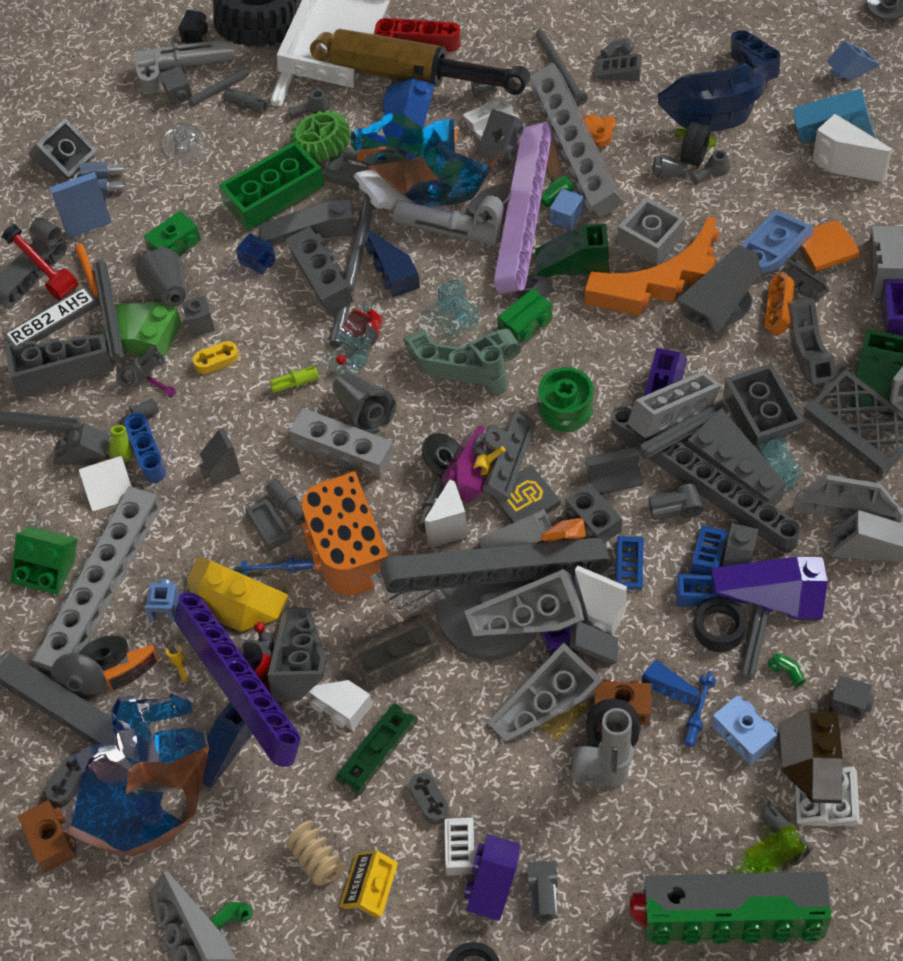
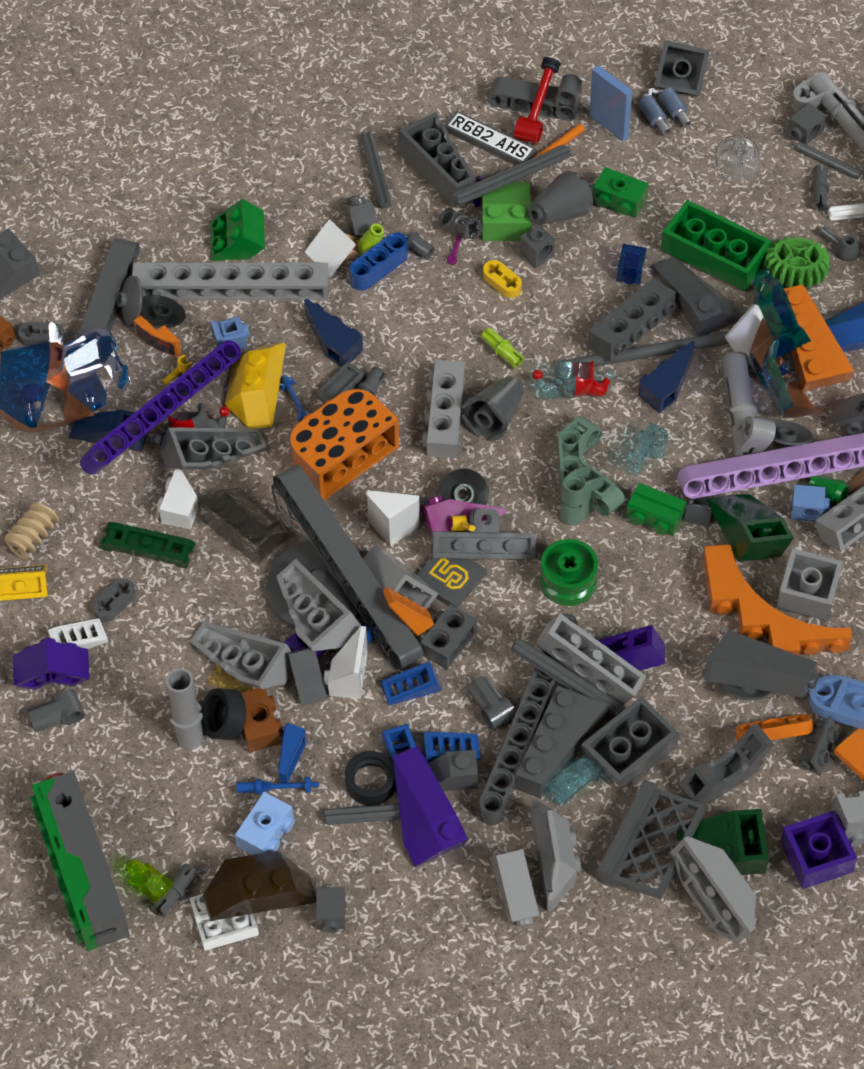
camera: 65 degrees right, 0 degrees up
dark grey slope [198,428,241,486] -> none
dark grey panel [586,447,643,494] -> none
green arm [768,653,806,687] -> none
none -> dark blue slope [304,298,363,367]

